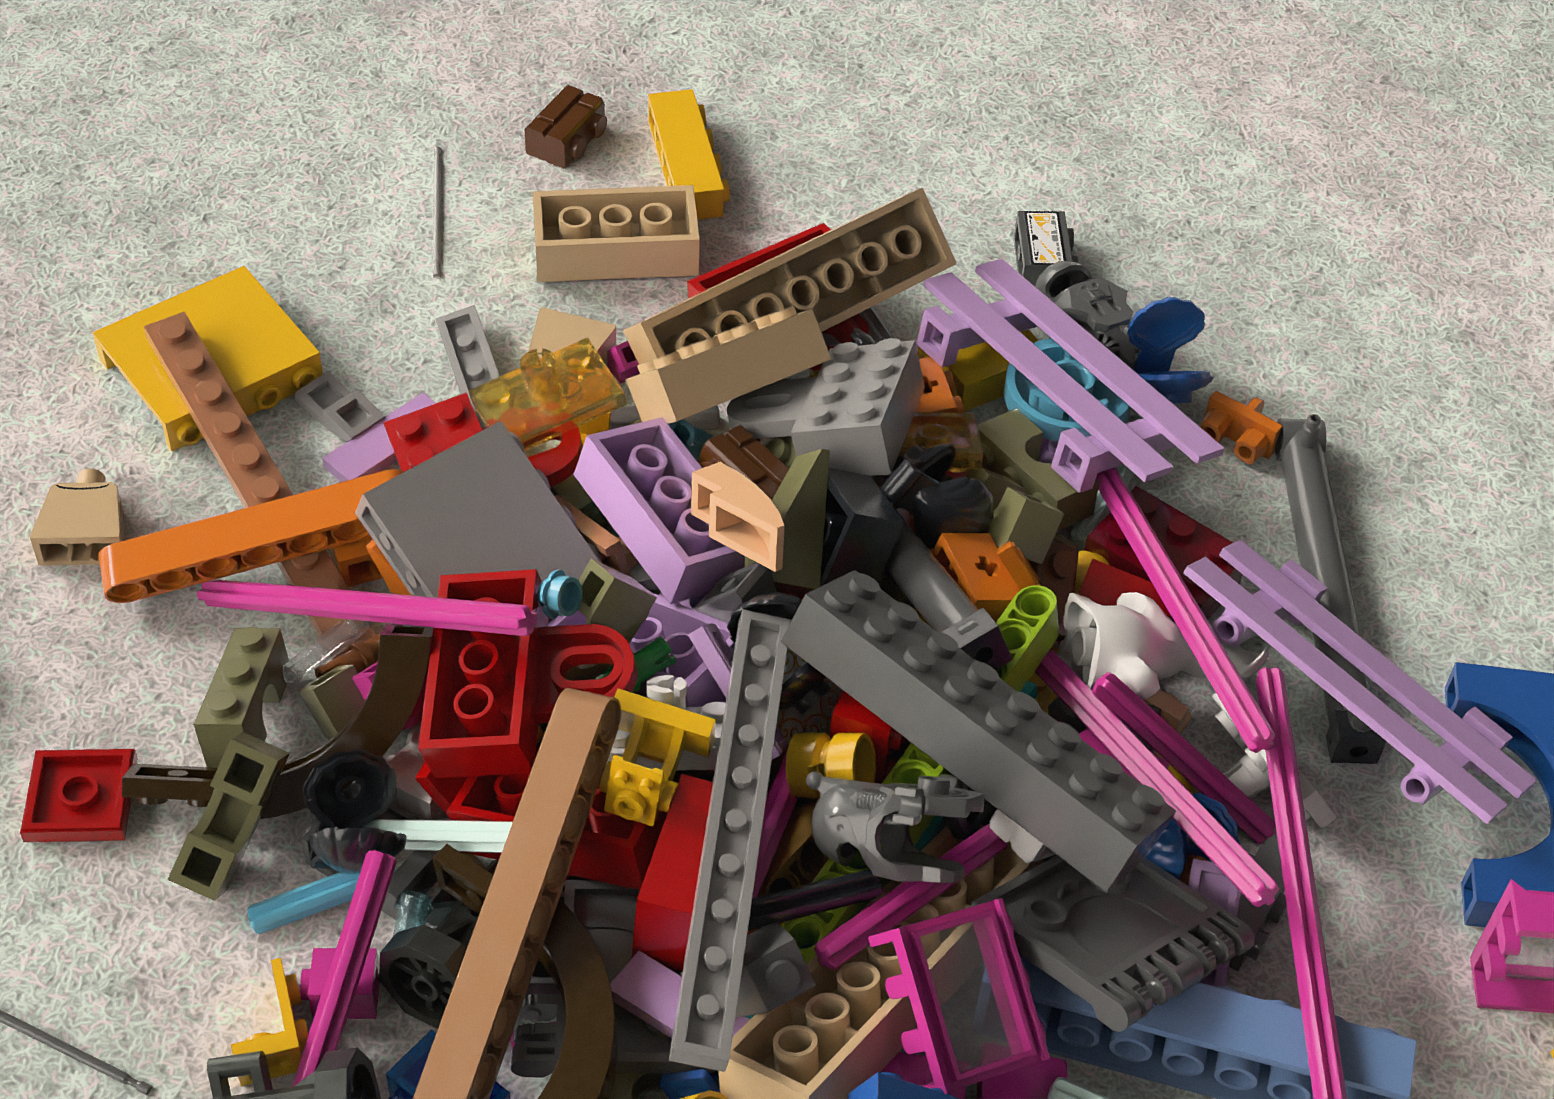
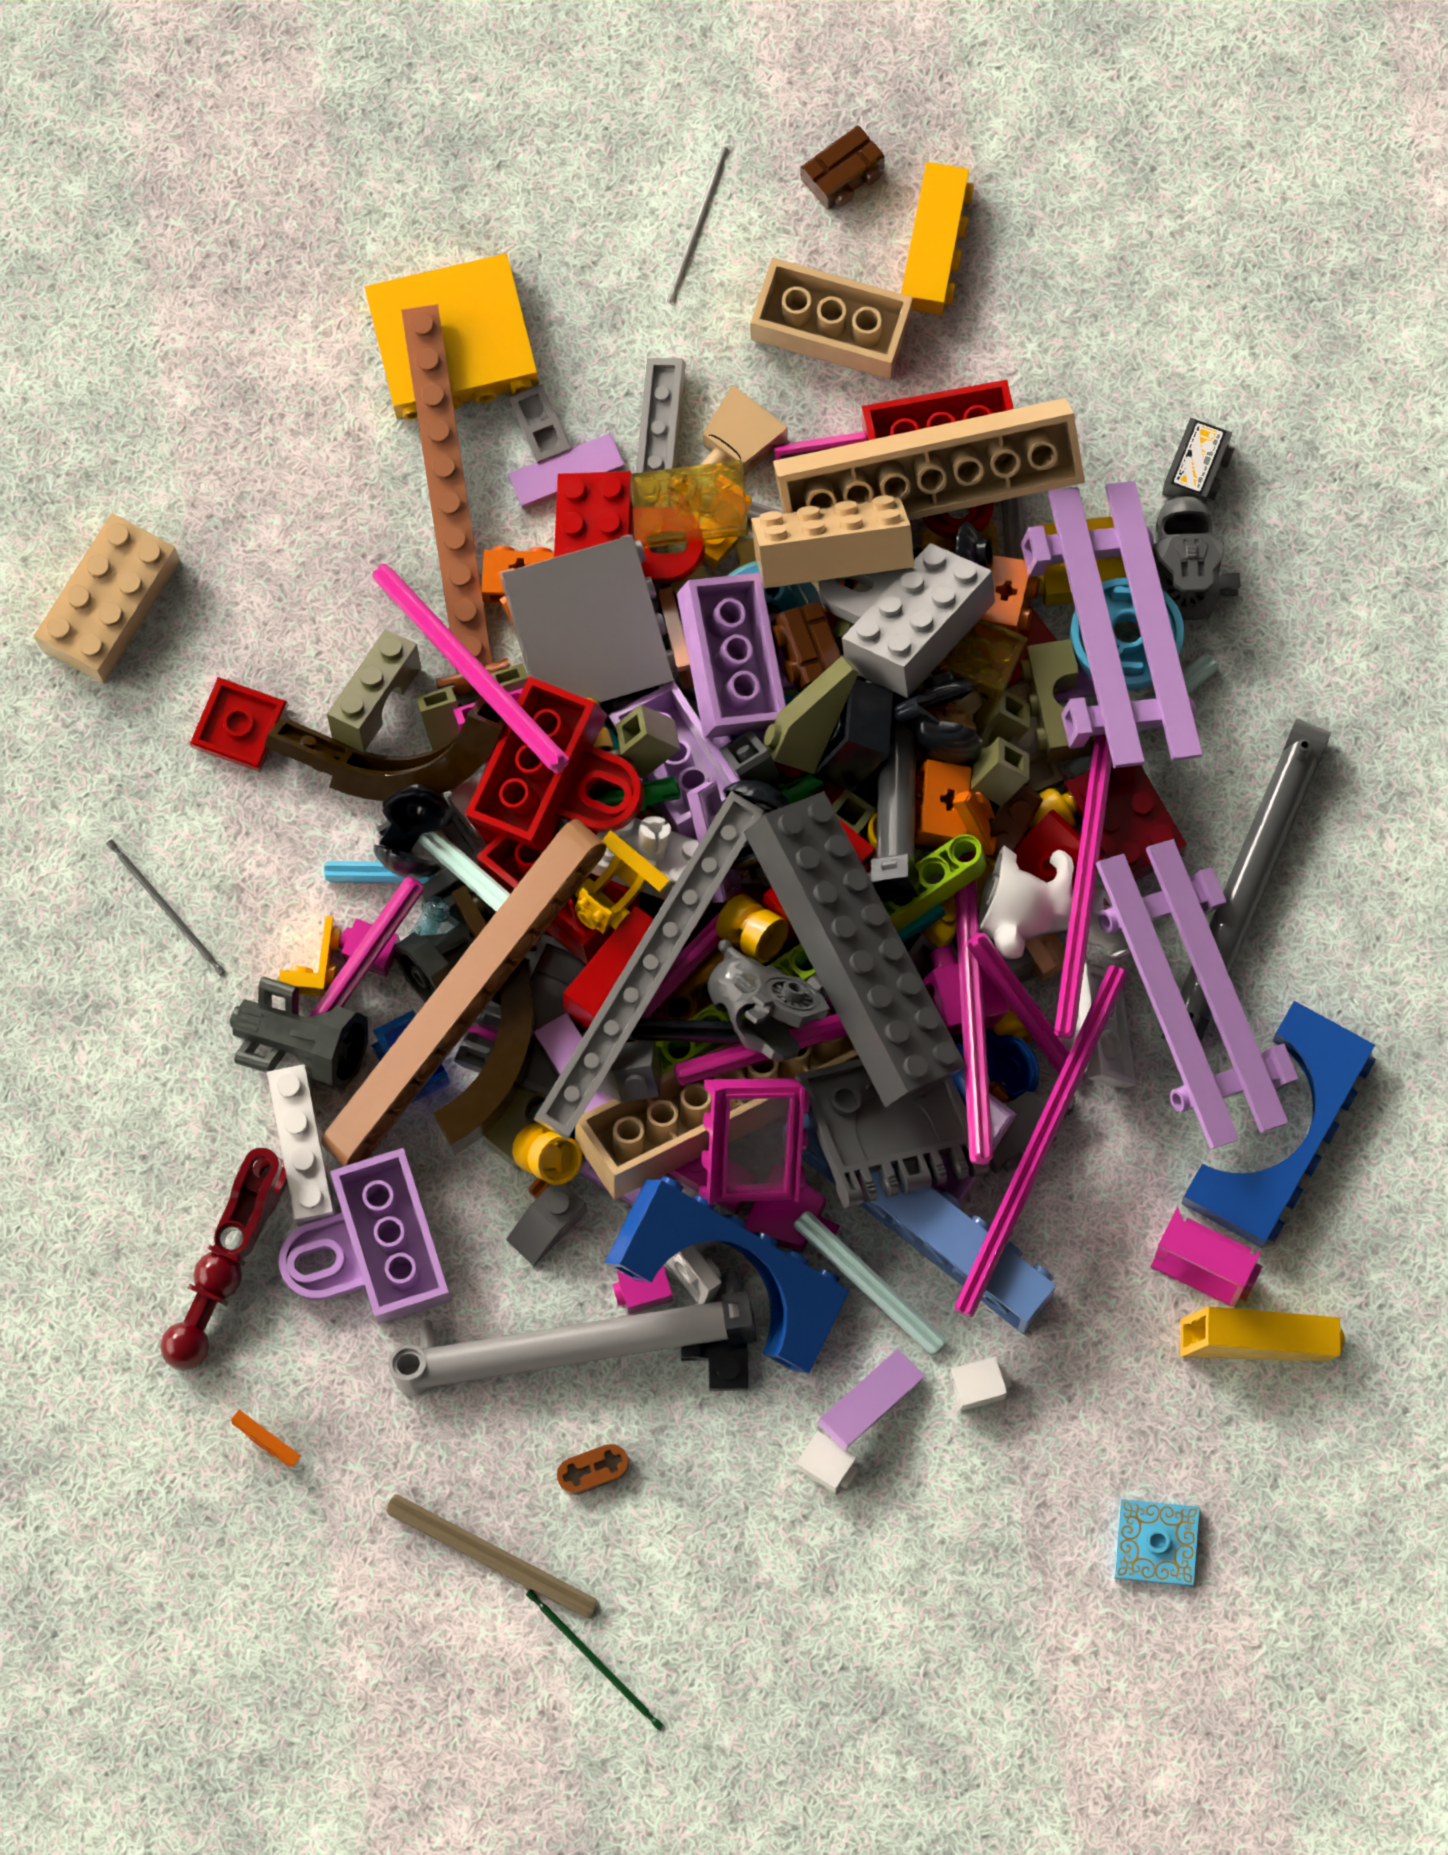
camera: 30 degrees right, 25 degrees up
tan torso [30,468,126,565] -> none
orange beam [98,469,405,603] -> none
olive arch [167,733,290,901] -> none
clear tile [283,619,372,683] -> none
medium azure plate [537,570,582,619] -> none
light nougat slope [691,462,784,572] -> none
blue animal [1127,297,1215,404] -> none
orange hips [1201,391,1283,465] -> none

